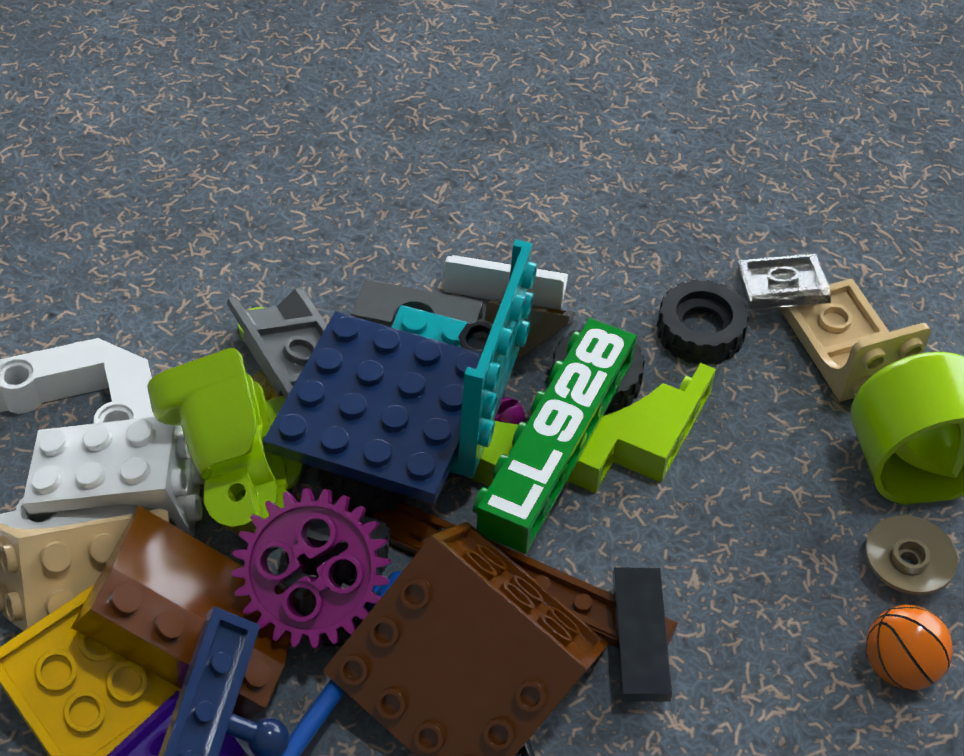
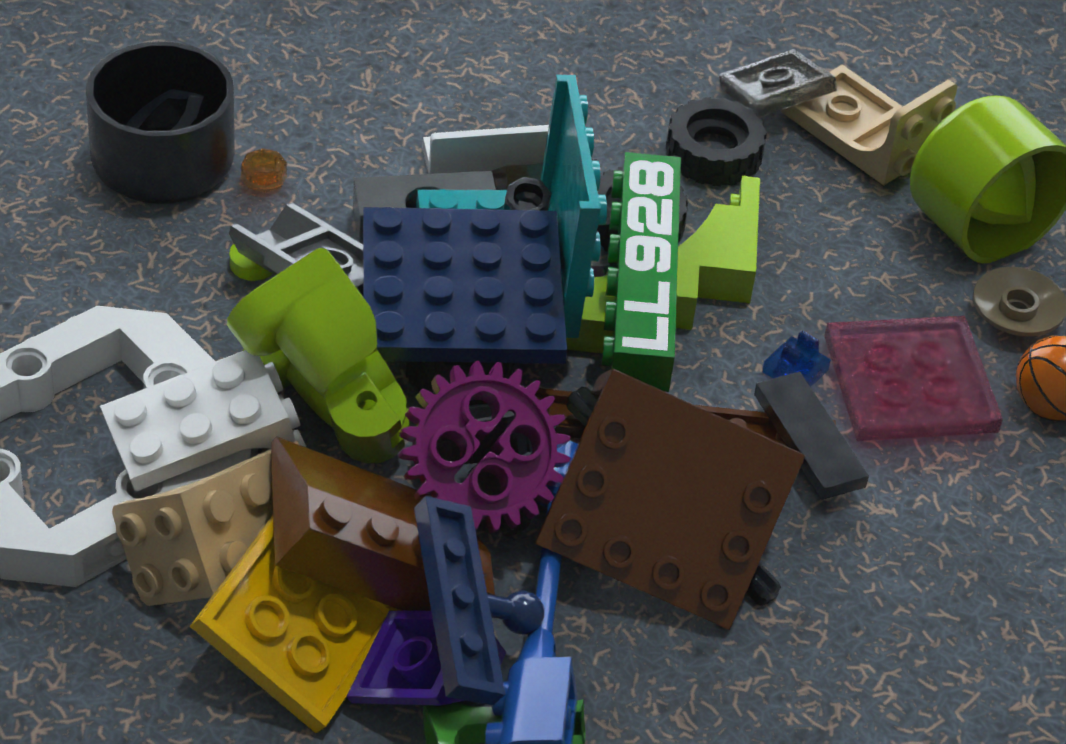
camera: 25 degrees left, 5 degrees down
none -> black piece [86,41,235,204]
none -> clear orange tile [241,148,287,192]
none -> clear blue tile [762,330,831,387]
none -> clear pink plate [824,315,1003,441]

